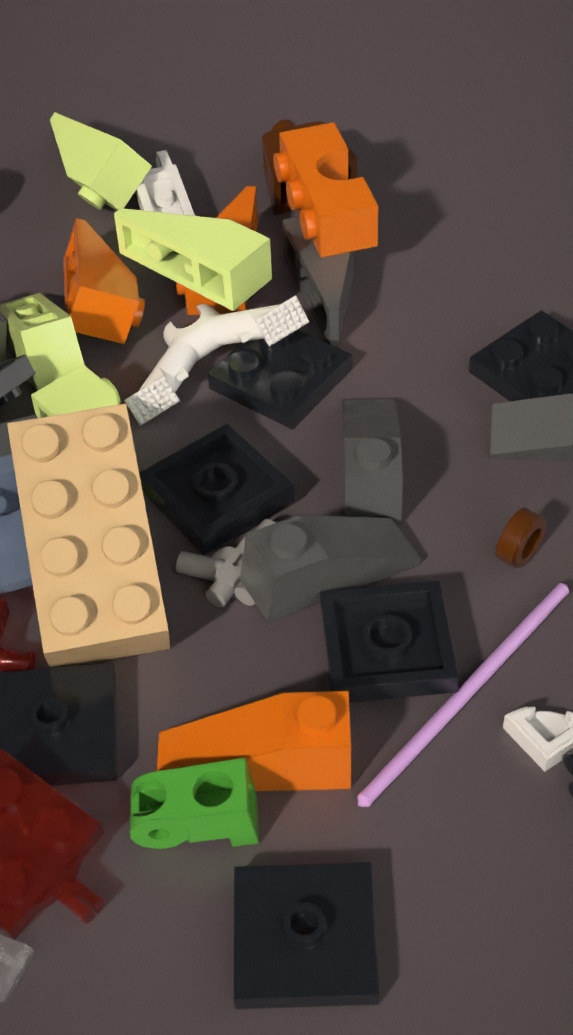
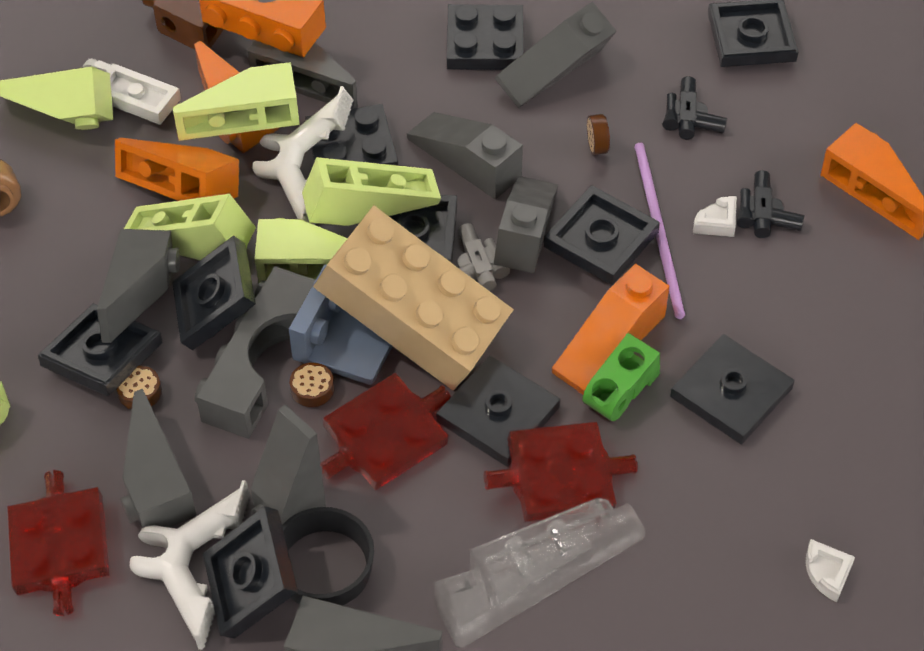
camera: 50 degrees left, 5 degrees up
none -> yellowish green slope [302,157,441,226]

